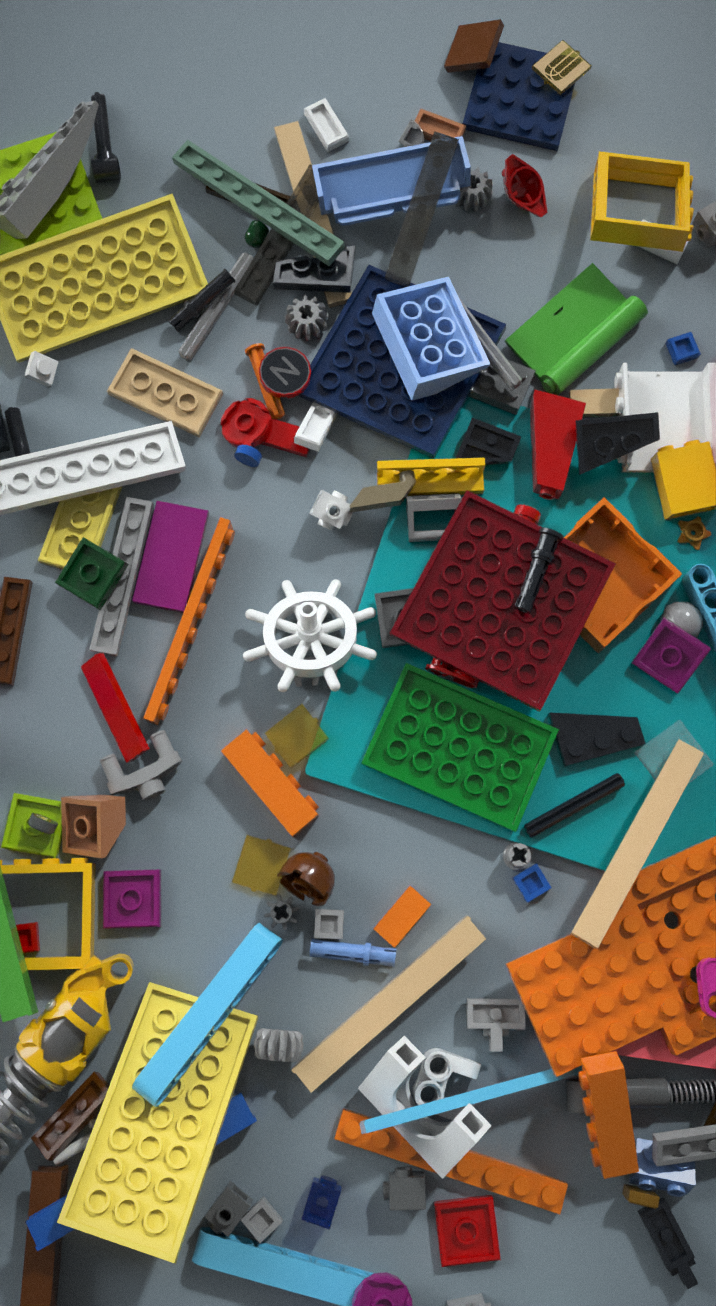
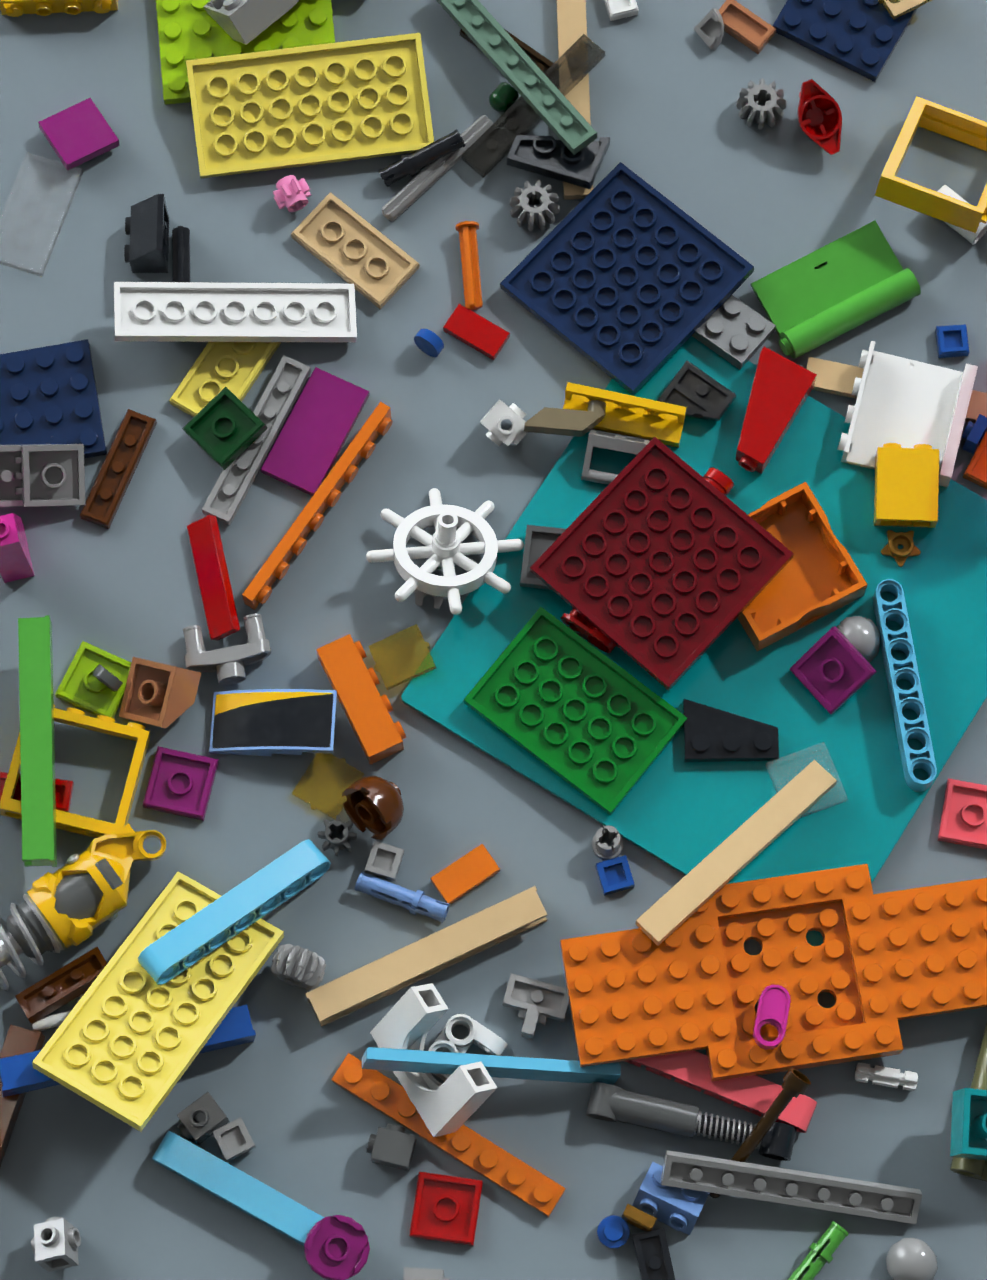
camera: 15 degrees right, 5 degrees down
white plate [24,351,58,387] -> none
red tile [221,398,272,448] -> none
black tile [259,347,311,399] -> none
white tile [294,402,337,452] -> none
clear blue brick [301,1175,342,1230] -> none
medium blue slope [312,136,471,226] -> none
light blue slope [372,277,490,401] -> none
clear smoke tile [385,131,459,287] -> none
light grey axle [459,298,522,390] -> none
black pin [514,528,564,614] -> none
black axle [524,773,625,838] -> none
black wing [575,412,660,475] -> none
orange brick [578,1051,639,1179] -> none
none -> black slope [209,689,337,757]
none -> bright pink gear [273,175,311,212]
none -> blue plate [597,1215,630,1249]

